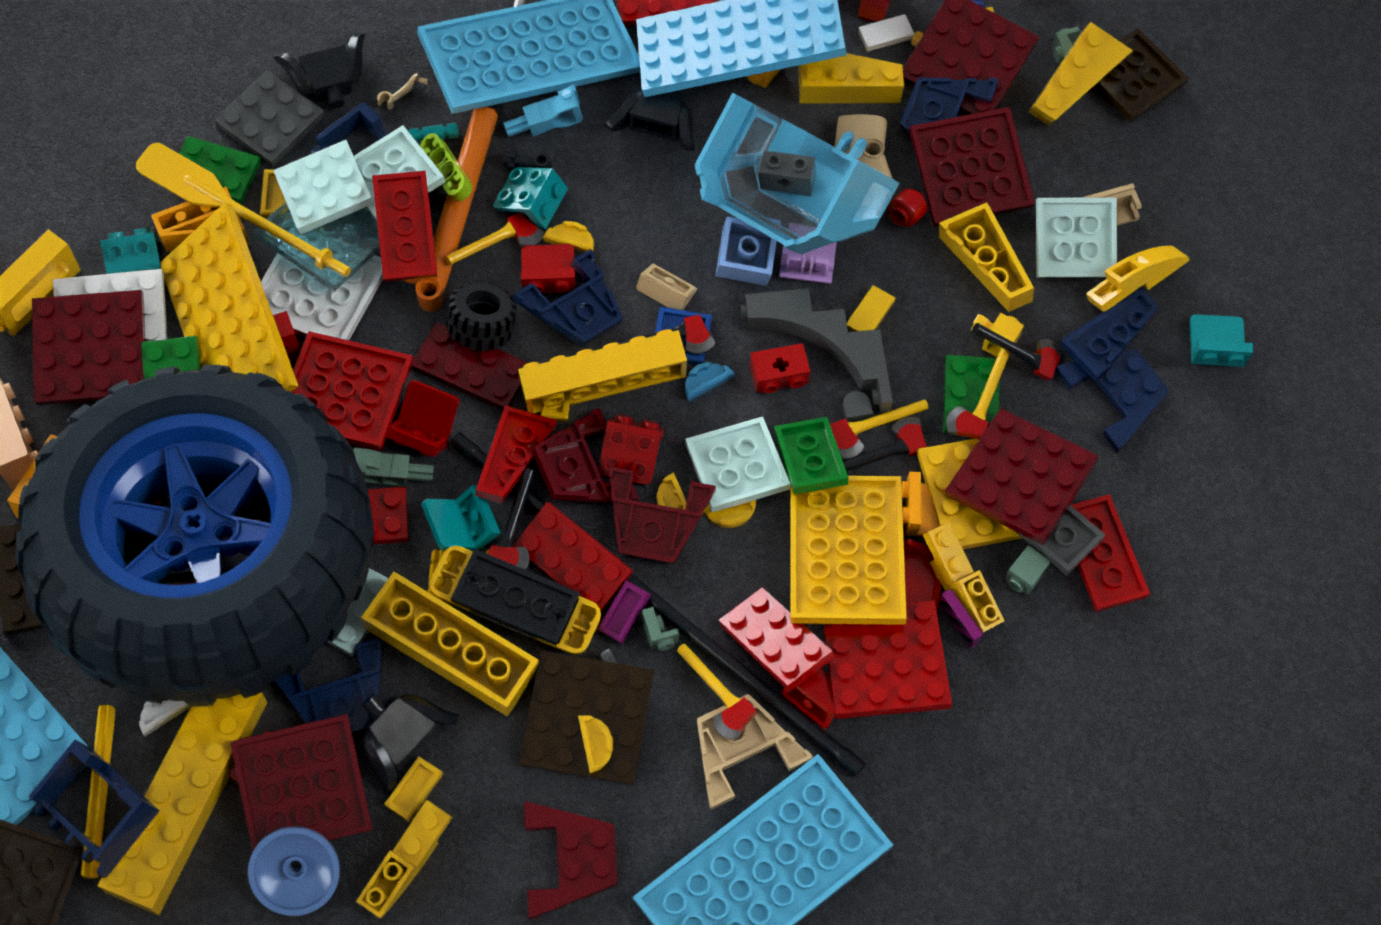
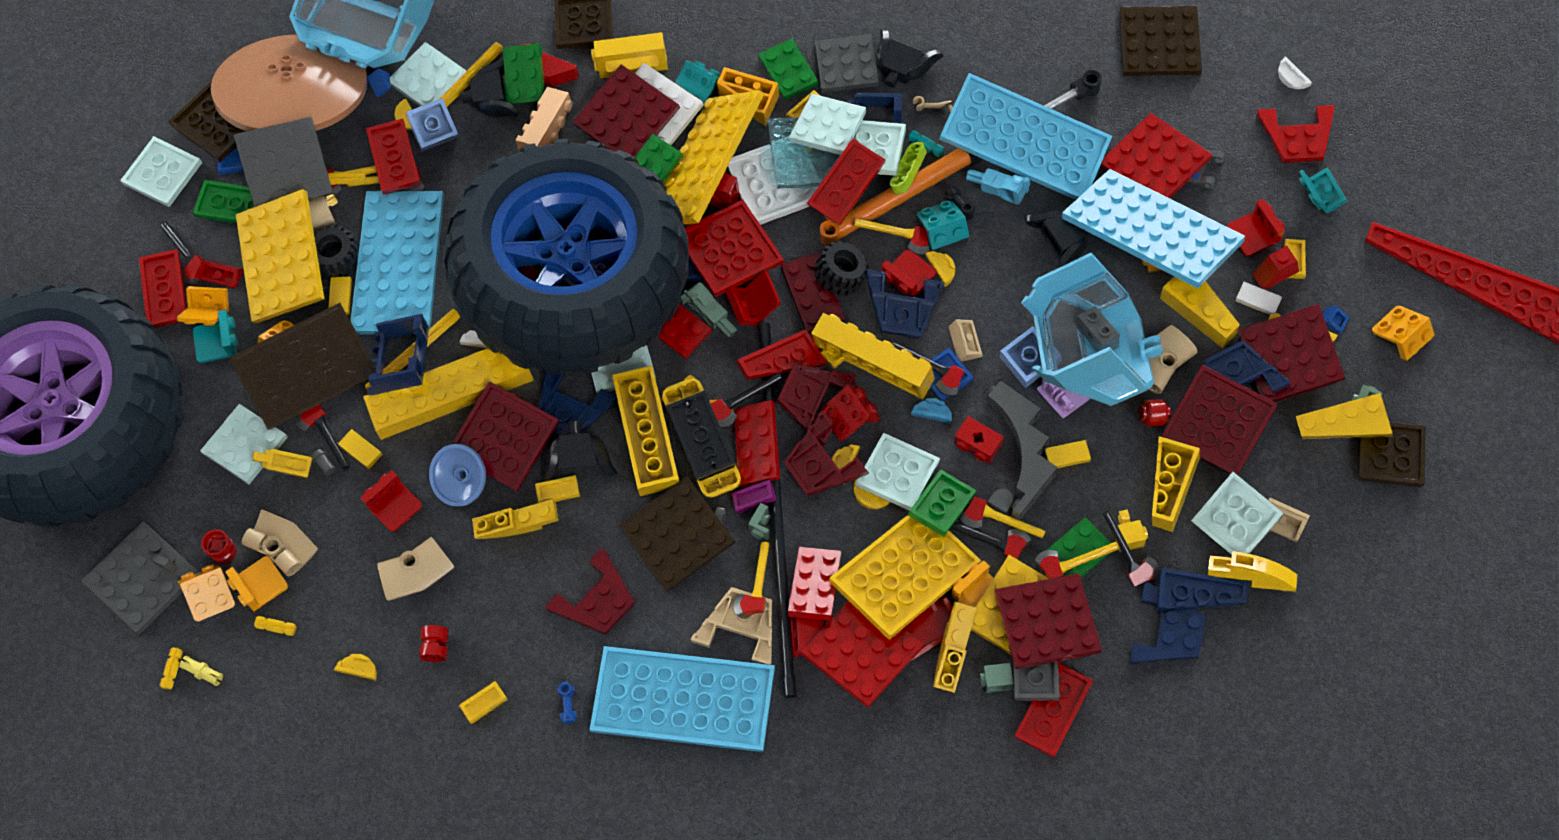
camera: 55 degrees right, 0 degrees up
yellow piece [136,143,351,277] -> none
teal bracket [421,485,500,550] -> none
yellow tile [578,715,613,774] -> none
magenta tile [938,589,983,649] -> none
teal bracket [1189,314,1253,367] -> none

